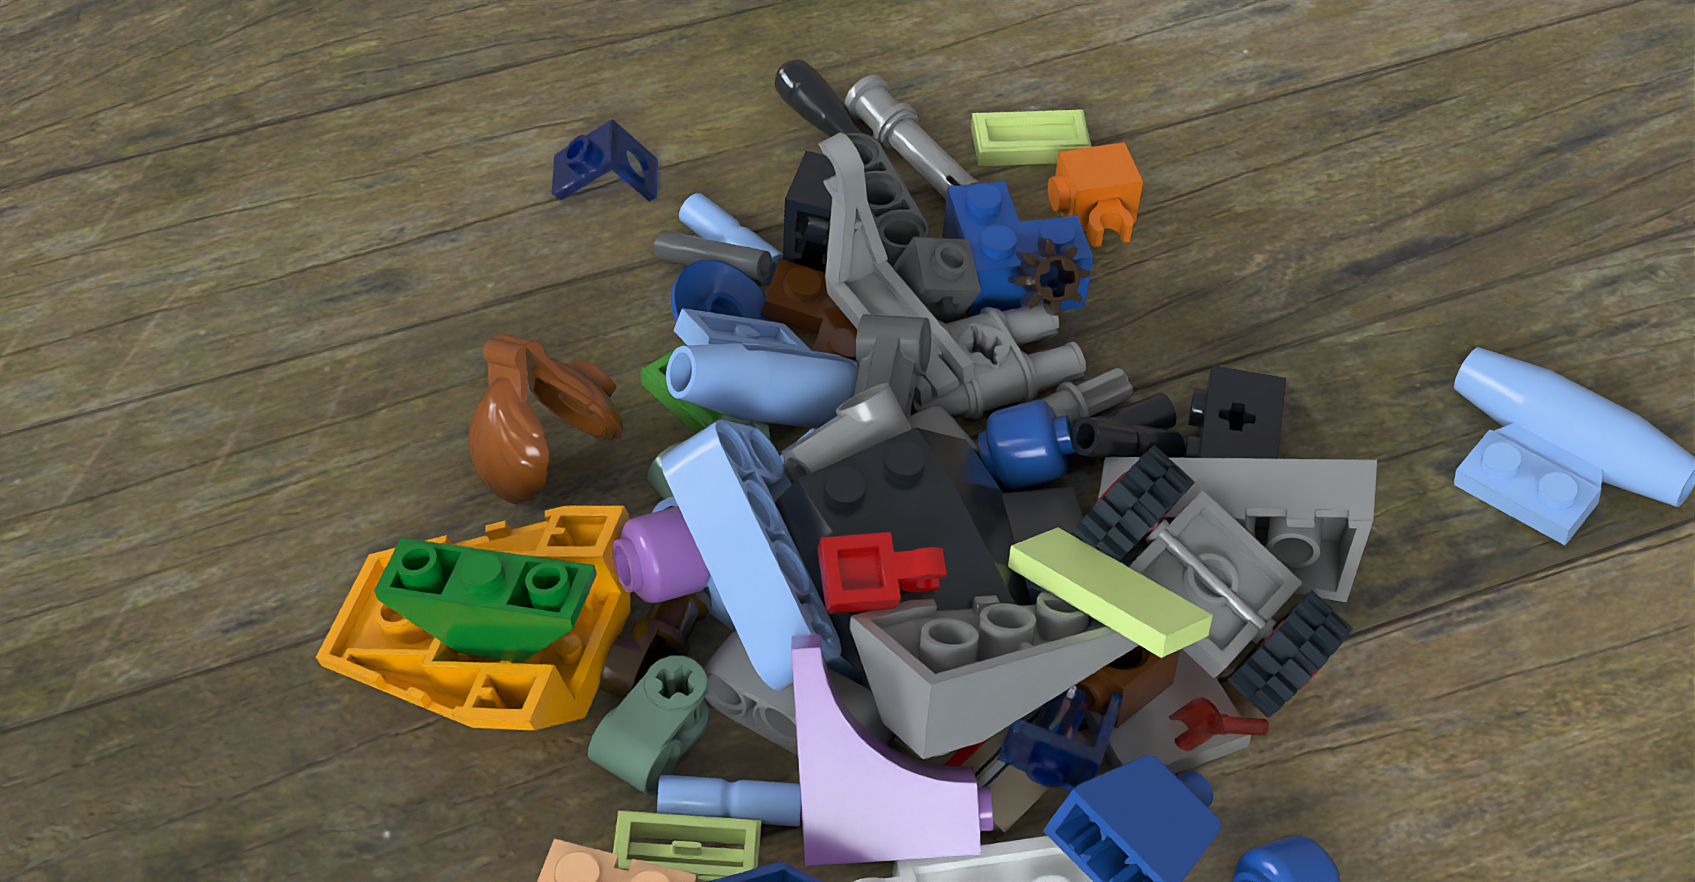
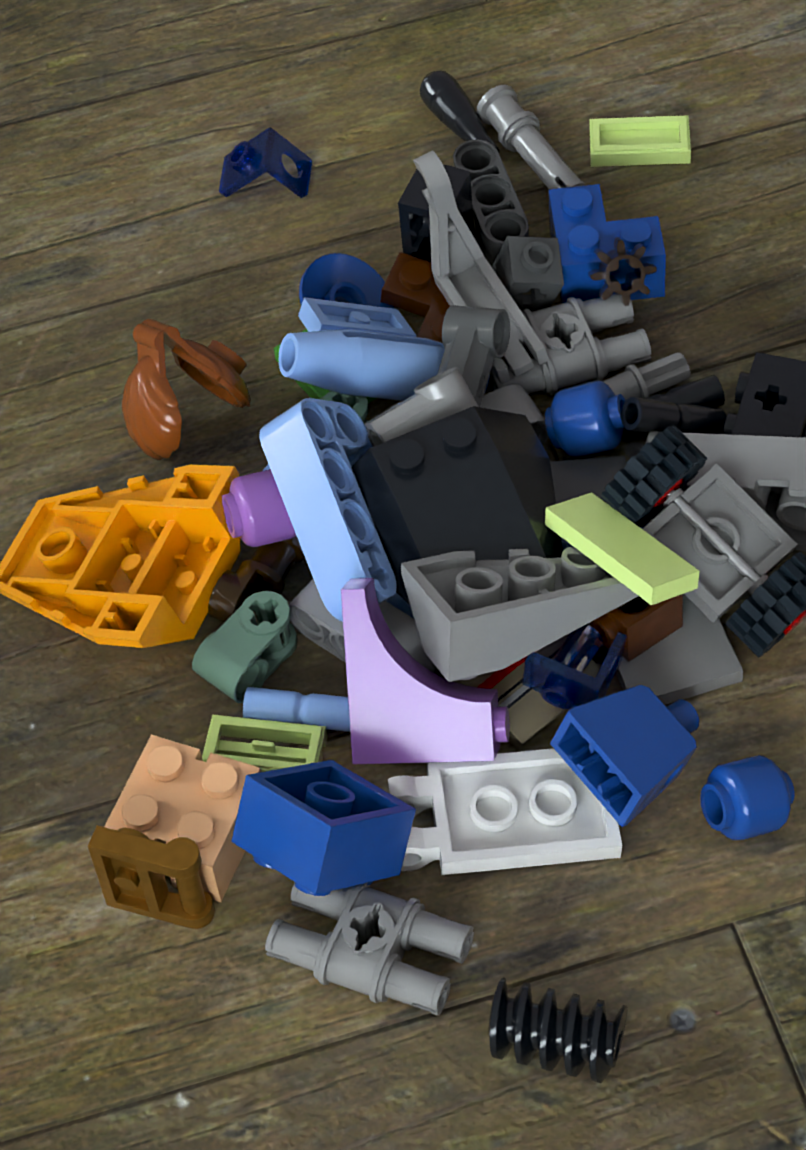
camera: 15 degrees right, 5 degrees up
green slope [374,538,597,663] -> none
dark grey piece [654,230,772,281] -> none
light blue piece [679,193,783,284] -> none
red plate [817,532,947,614] -> none
orange brick [1048,142,1143,248] -> none
clear red hand [1169,697,1269,751] -> none

